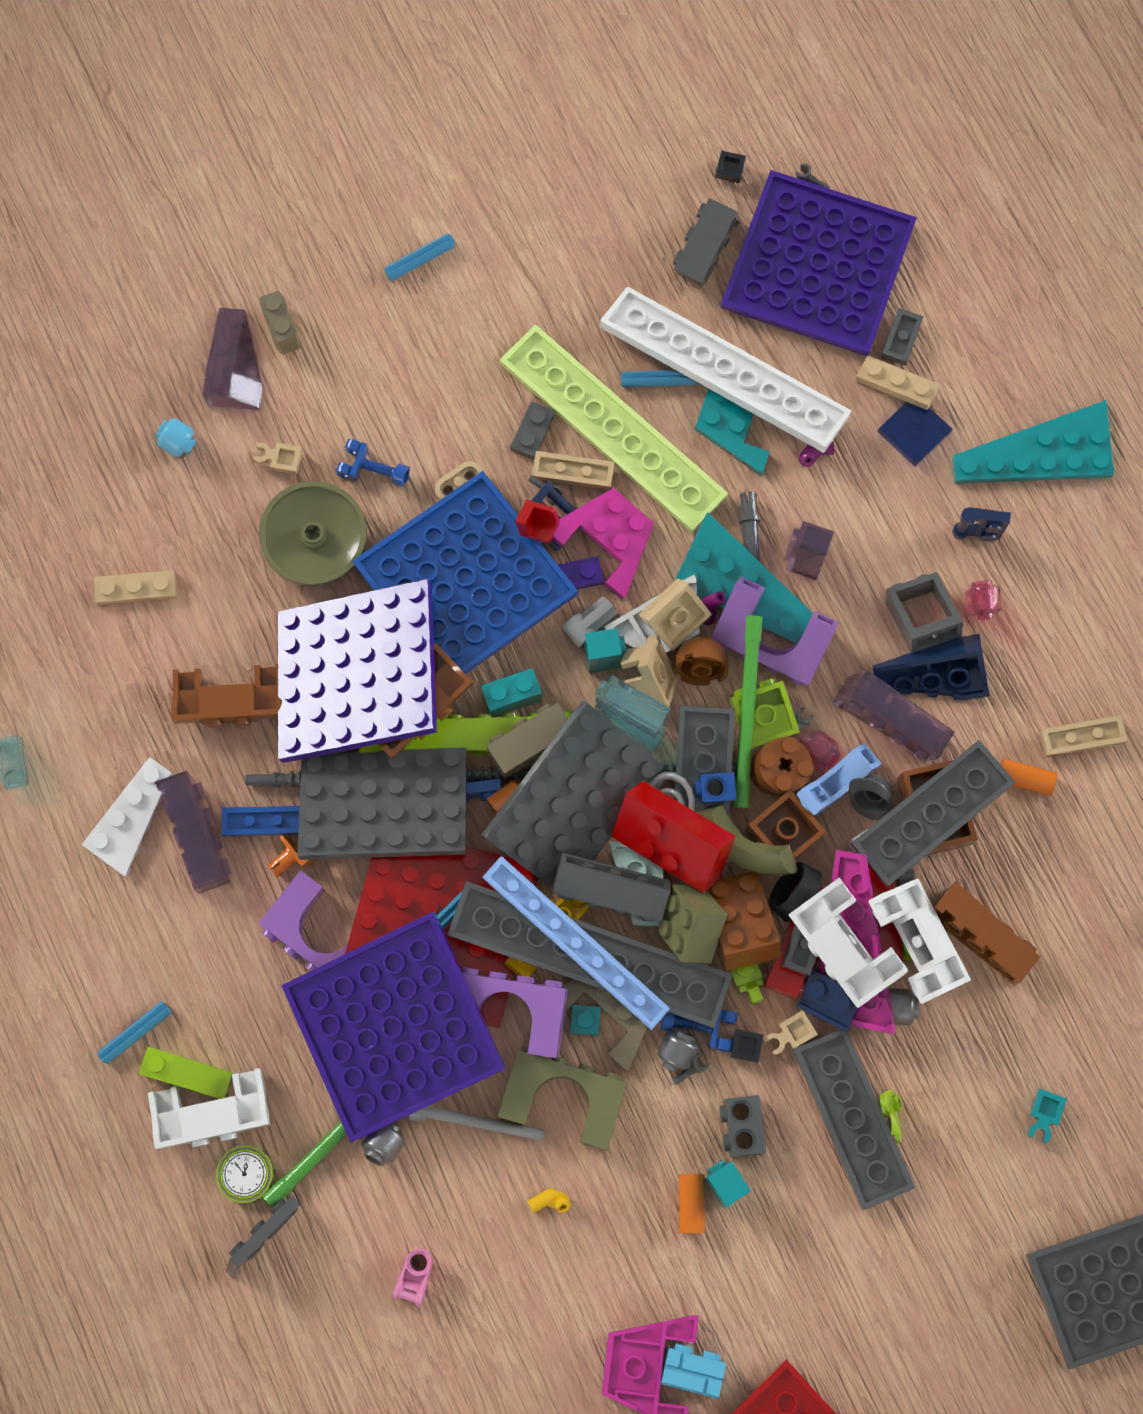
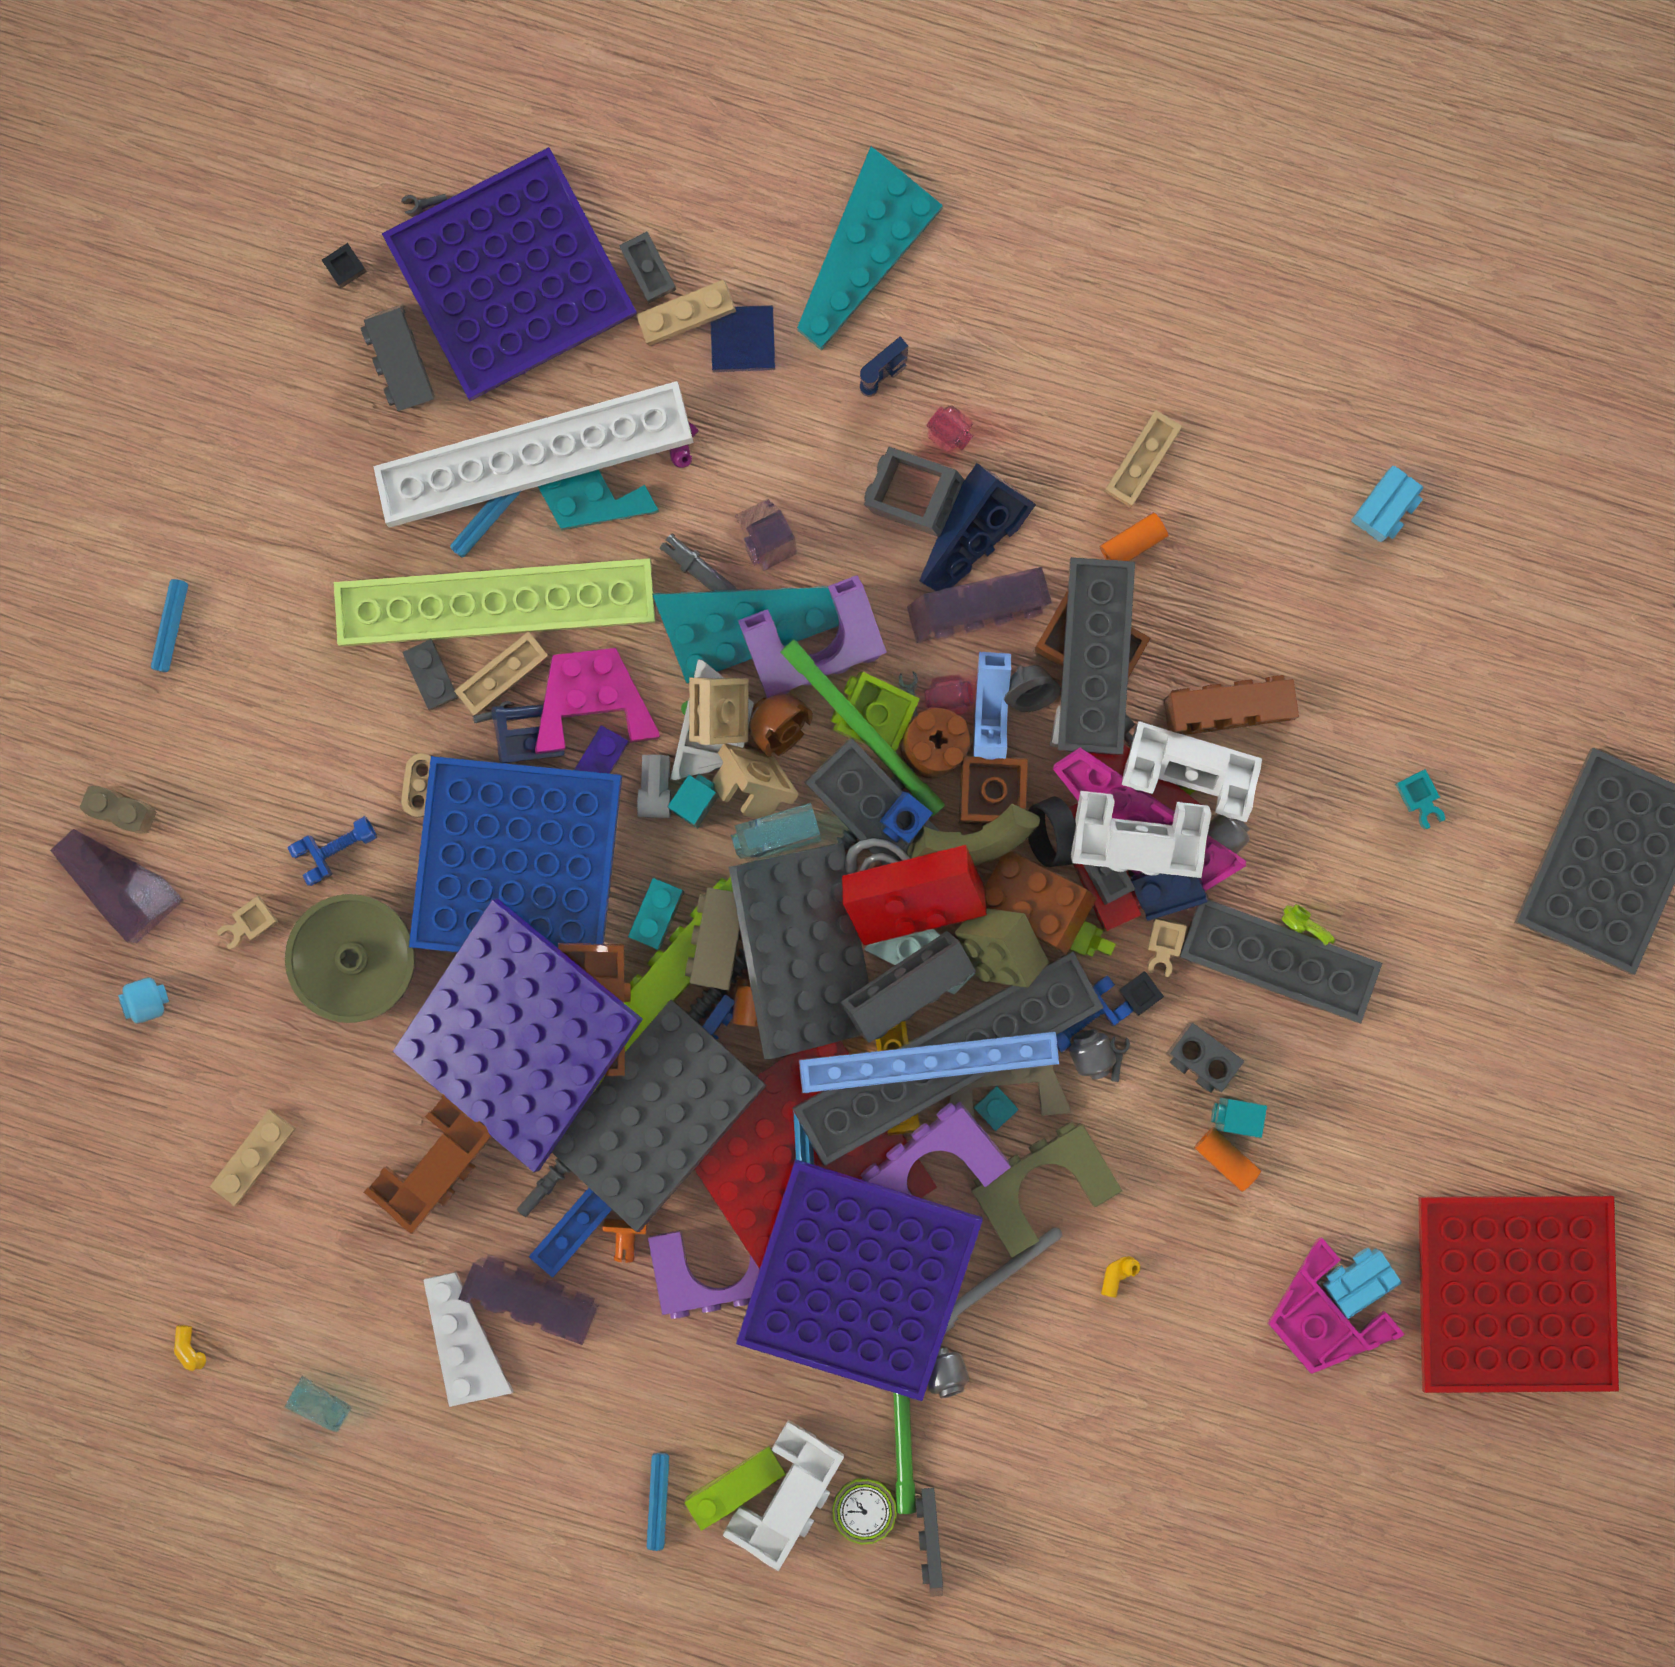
camera: 45 degrees left, 10 degrees up
bright pink piece [392,1248,434,1308] -> none
red panel [515,500,560,544] -> none
magenta arm [701,591,725,625] -> none

